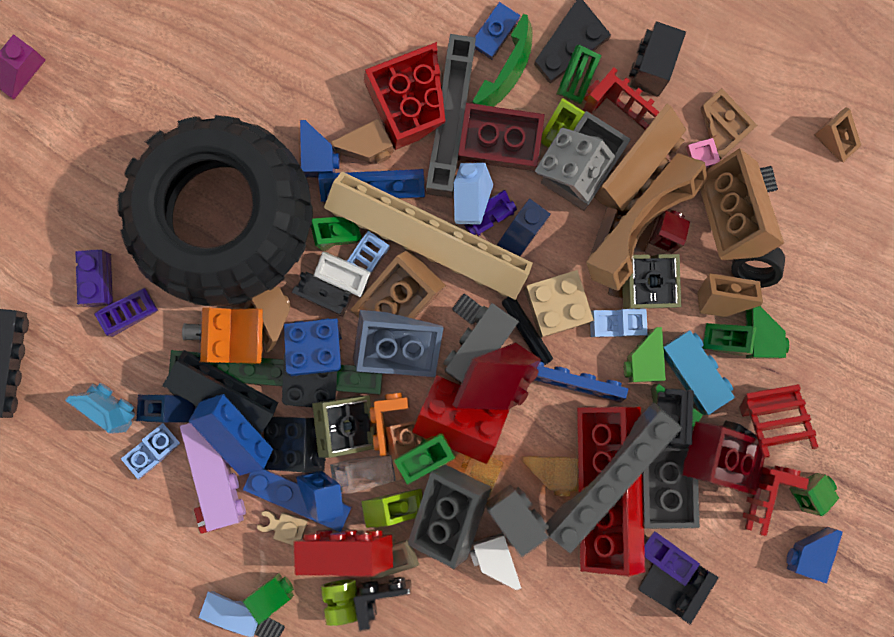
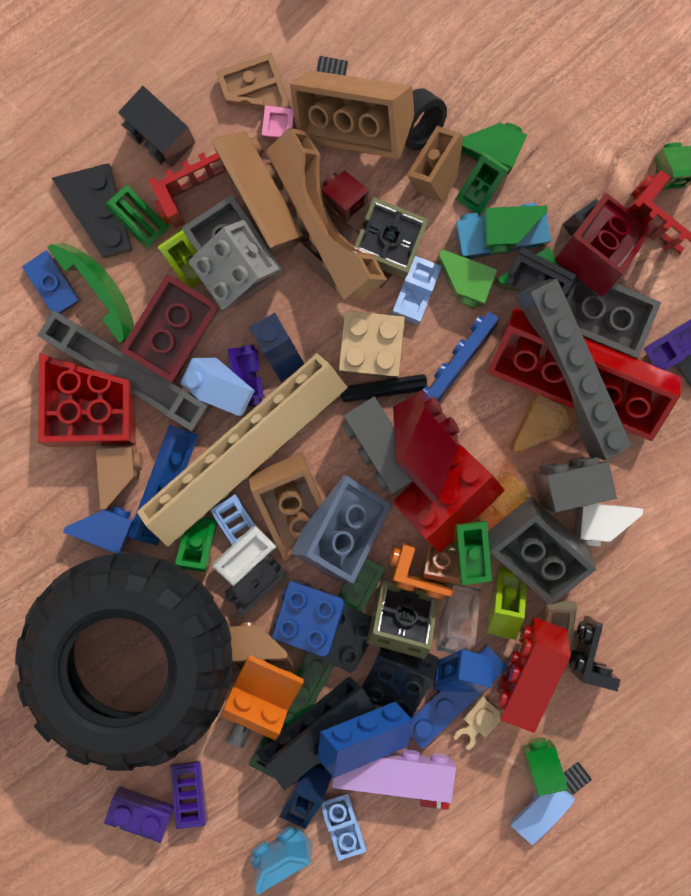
camera: 70 degrees left, 5 degrees up
lime wheel [320,579,358,626] -> none
sticker [452,294,482,324] -> none
red plate [739,384,819,458] -> none
none -> green slope [482,205,547,254]

